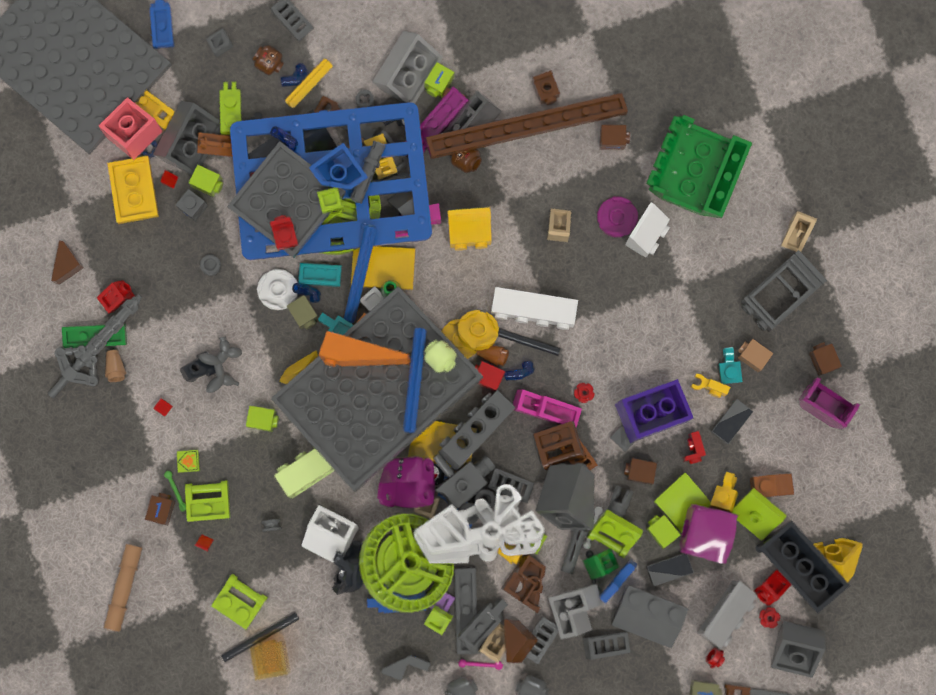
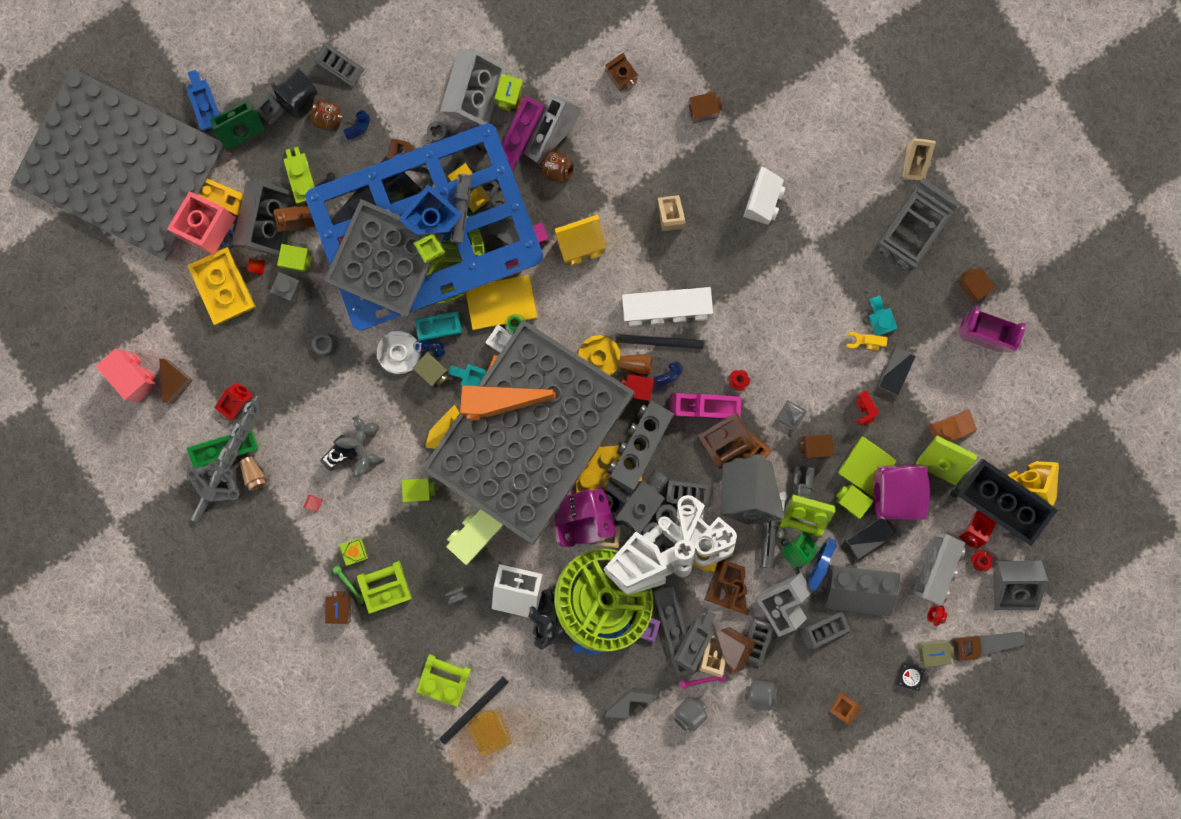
camera: 15 degrees left, 5 degrees up
medium nougat piece [103,544,142,631] -> none
red piece [195,534,214,551] -> none
clear blue arm [270,126,298,152] -> none
red bracket [270,215,298,251] -> none
yellow axle [285,59,333,108] -> none
blue axle [344,224,377,323] -> none
blue axle [403,328,426,433] -> none
yellowish green head [424,340,457,372] -> none
lime tile [424,606,453,635] -> none
reddish brown plate [425,93,628,159] -> none
yellow tile [457,310,499,351] -> none
magenta tile [597,197,638,237] -> none
dark purple brick [615,379,694,443] -> none
green slope [646,115,752,218] -> none
yellow plate [710,472,738,513] -> none
medium nougat brick [738,339,773,372] -> none
none -> coral brick [95,349,158,402]
none -> dark green brick [210,99,265,150]
none -> black piece [270,68,318,117]

